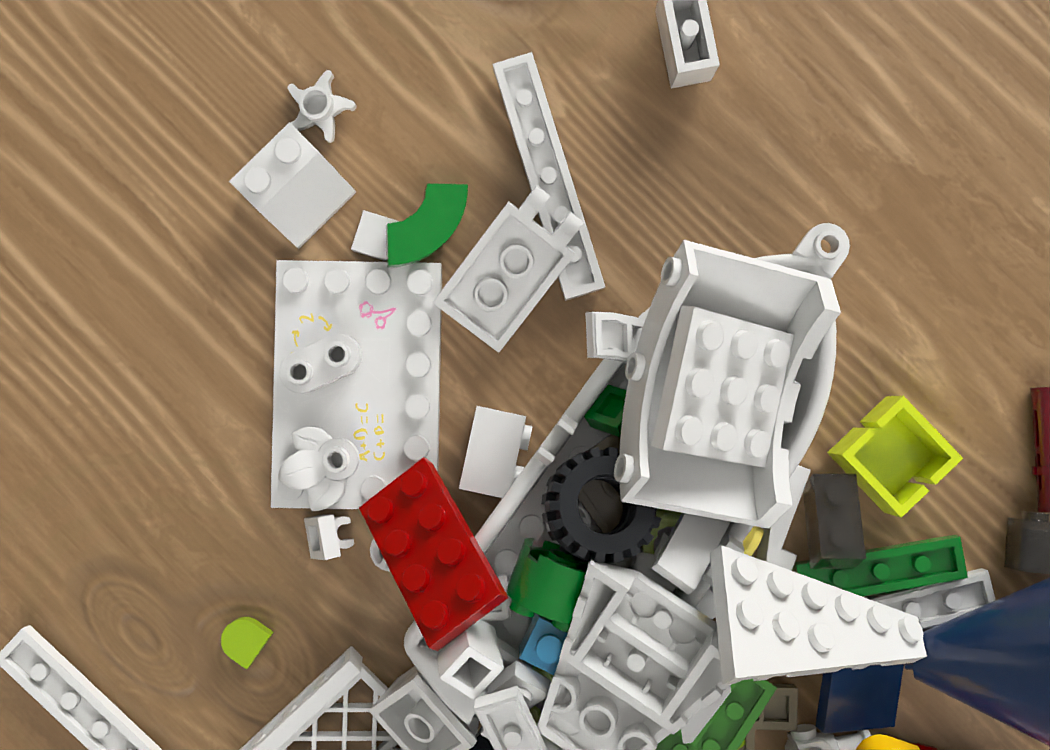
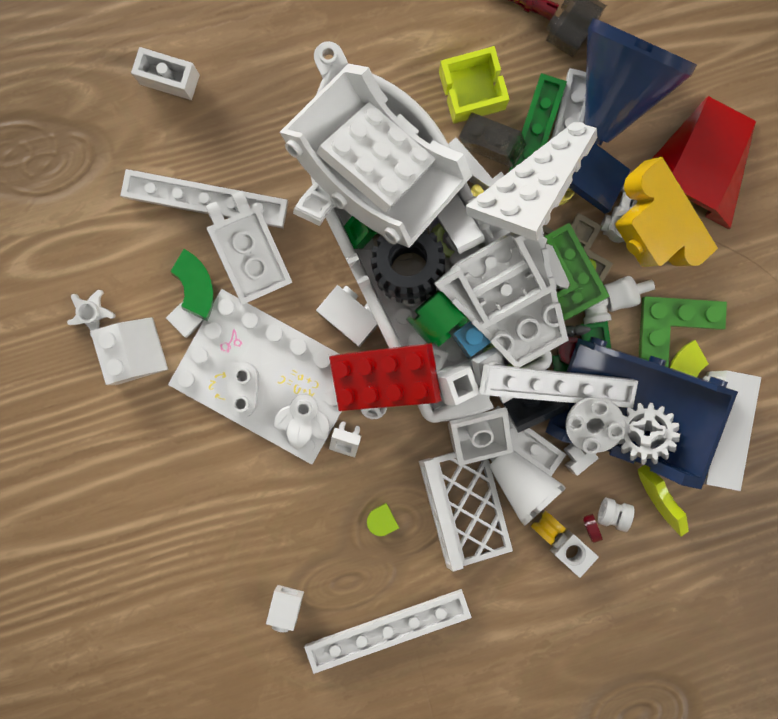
camera: 60 degrees left, 0 degrees up
none -> white brick [266,585,304,632]

